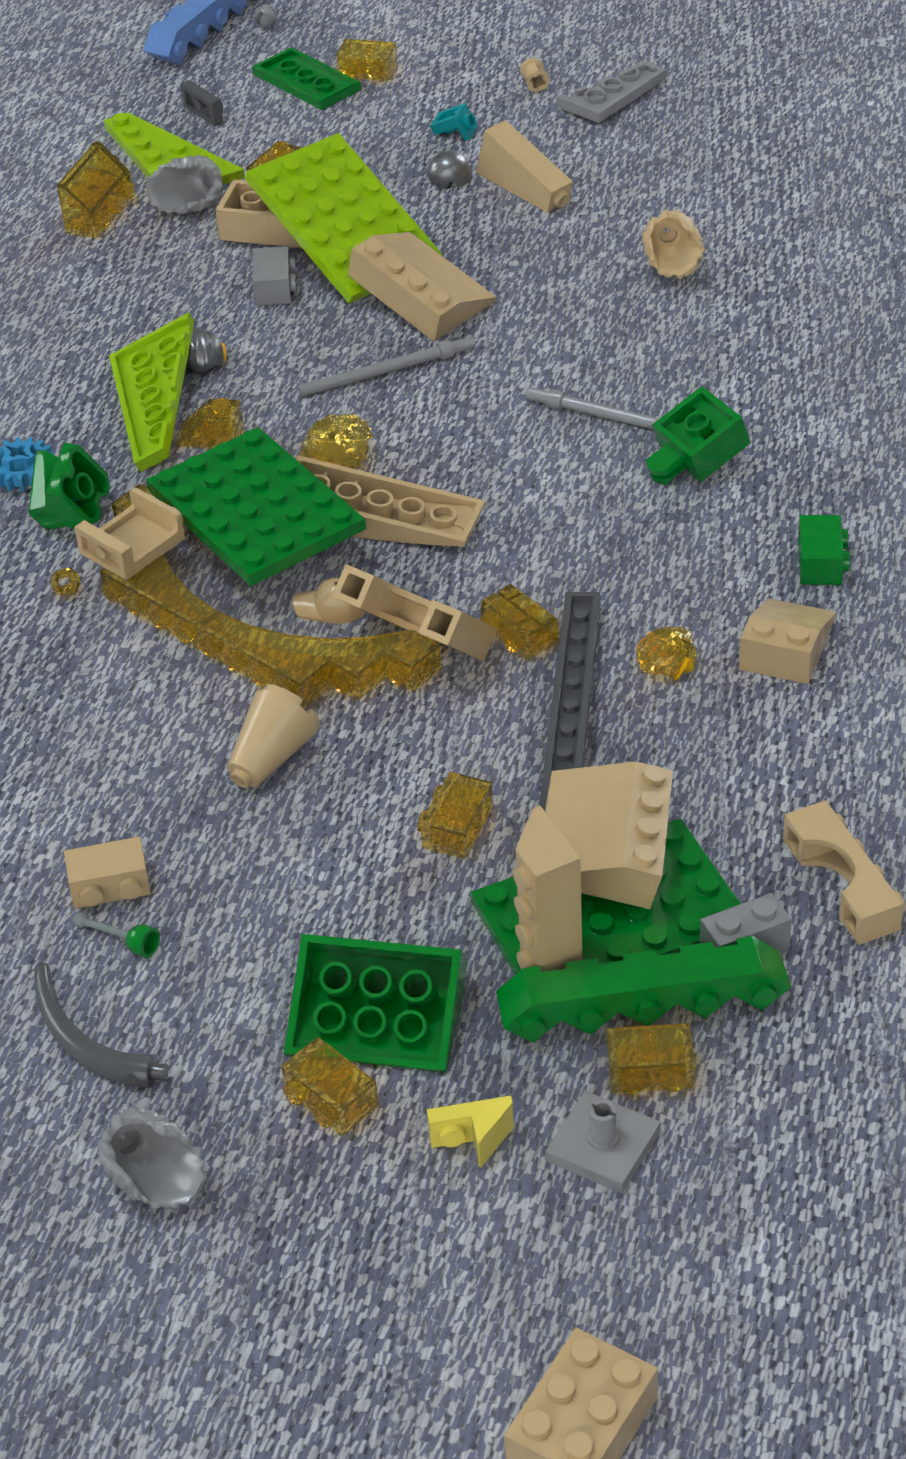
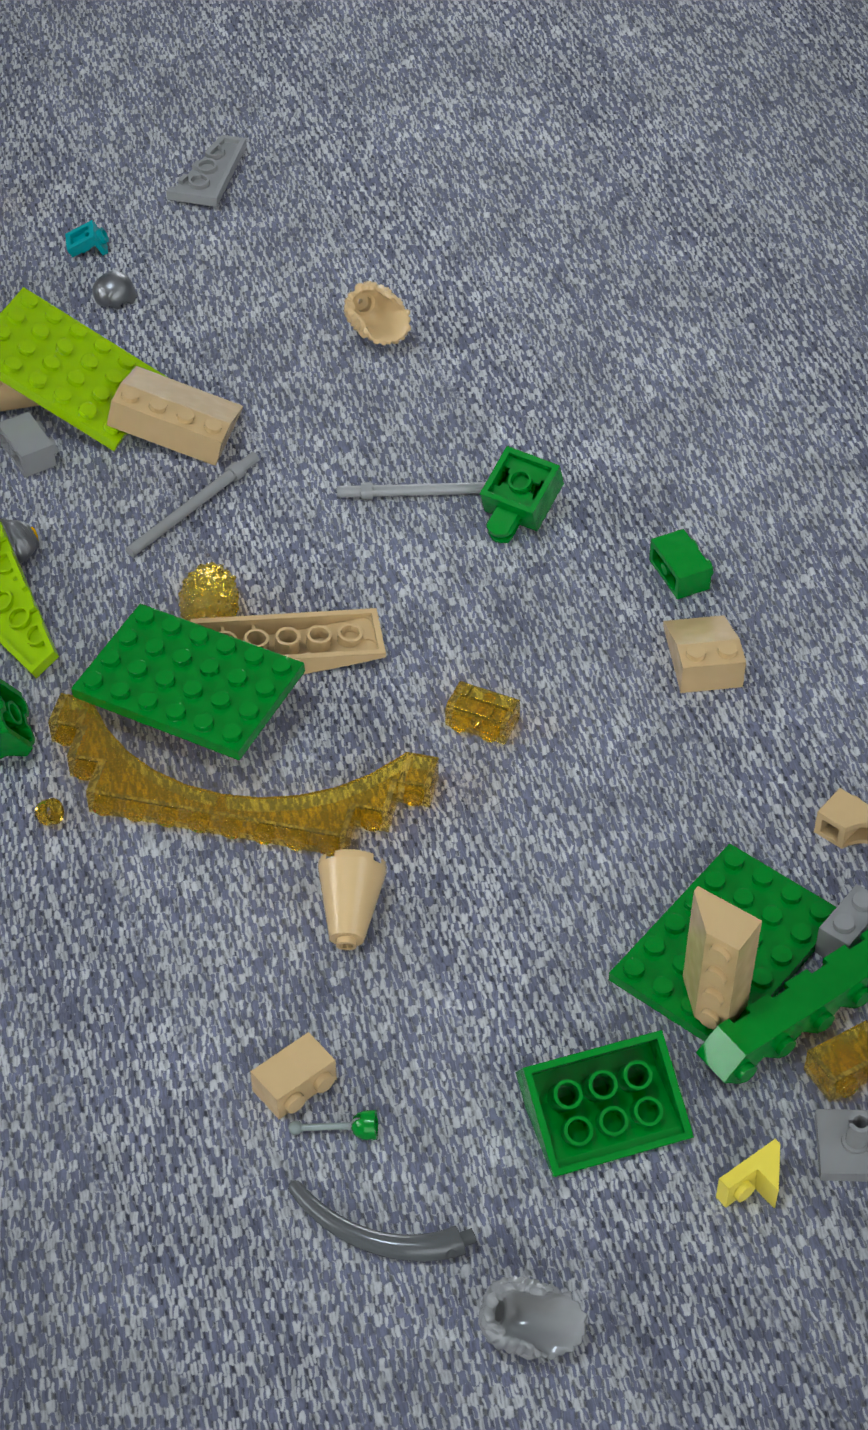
camera: 30 degrees left, 5 degrees up
tan panel [74,487,185,580] -> none
clear yellow slope [175,398,244,448] -> none
clear yellow brick [281,1037,379,1137] -> none
tan cap [292,577,365,624] -> none
tan arch [332,564,498,662] -> none
clear yellow brick [417,771,493,859] -> none
tan slope [476,120,573,213] -> none
tan bush [520,58,550,92] -> none
dark grey plate [539,592,601,811] -> none
tan slope [545,761,673,909] -> none
clear yellow hair [636,627,697,680] -> none

